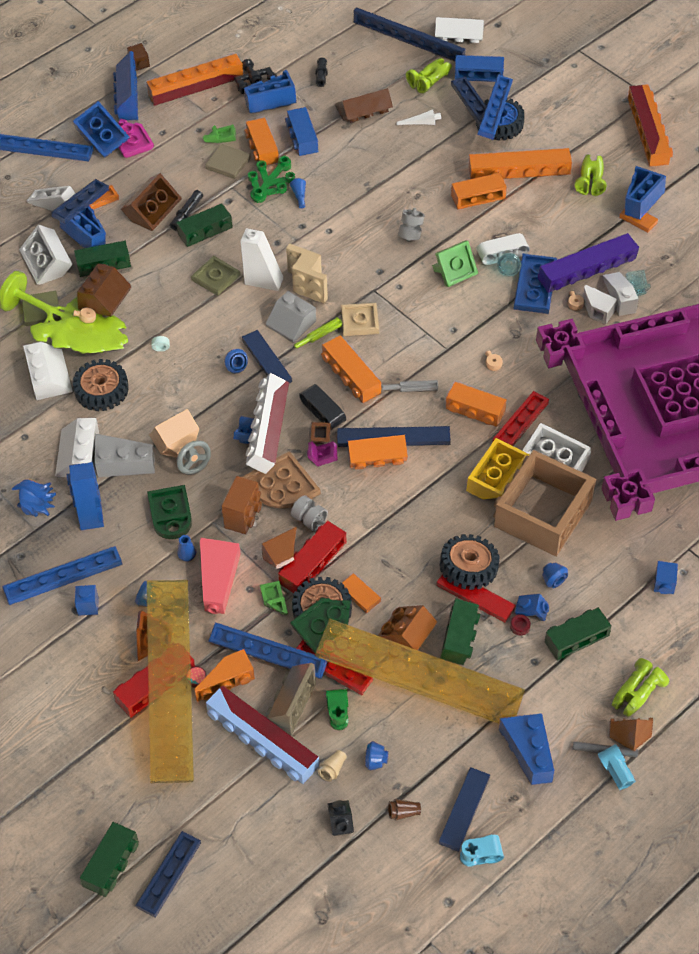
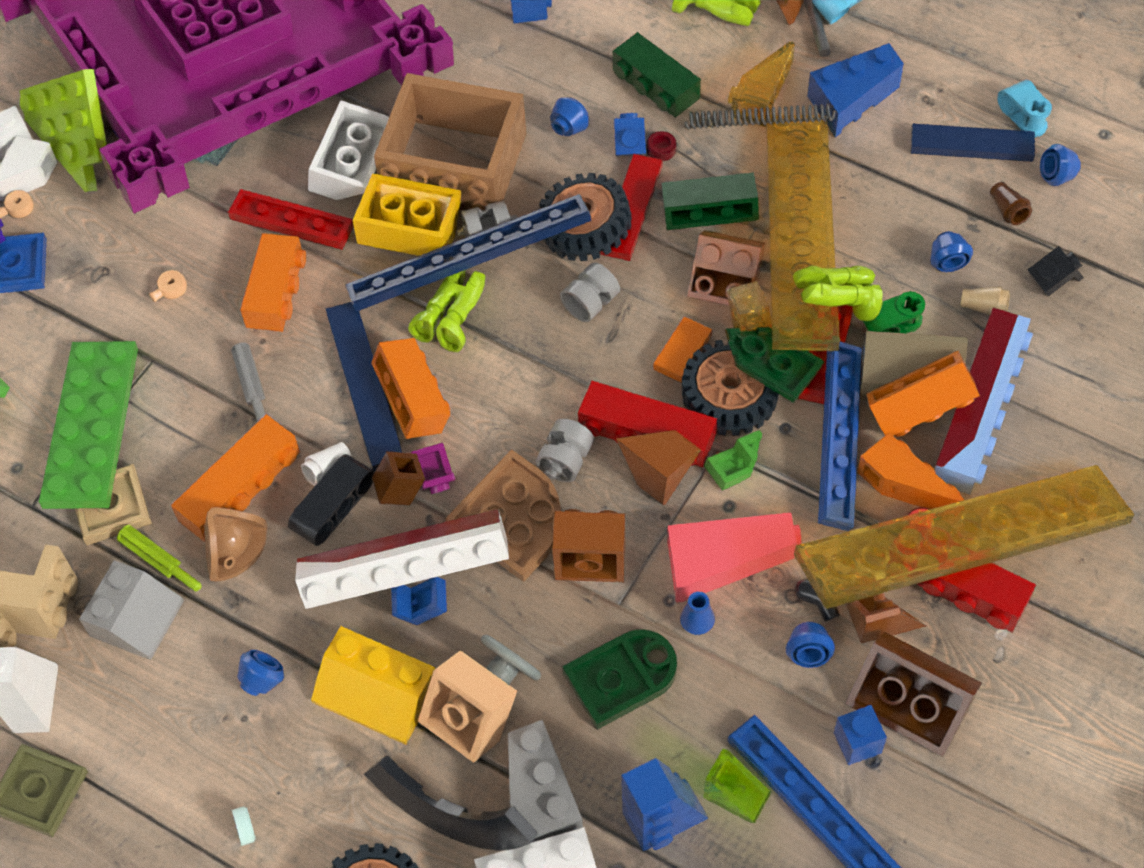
camera: 105 degrees left, 5 degrees up
dark blue tile [242,330,292,383] -> none
none -> lime wing [19,69,107,192]
none -> bright green plate [39,341,138,509]
none -> medium nougat hat [204,507,268,582]
none -> white cone [301,442,352,486]
none -> yellow slope [311,626,436,745]
none -> dark blue tile [345,194,592,312]
none -> black tile [364,755,538,850]
none -> lime piece [408,270,486,352]
none -> light grey wheel [457,200,517,238]
none -> light grey wheel [560,262,620,322]
none -> dark grey piece [684,103,835,129]
none -> clear neon green slope [703,749,771,823]
none -> clear yellow head [727,281,772,331]
none -> clear yellow slope [728,41,795,126]
none -> lime piece [793,265,883,321]
none -> reddish brown slope [845,631,982,757]
none -> orange brick [867,350,980,437]
none -> blue cone [1040,144,1081,186]

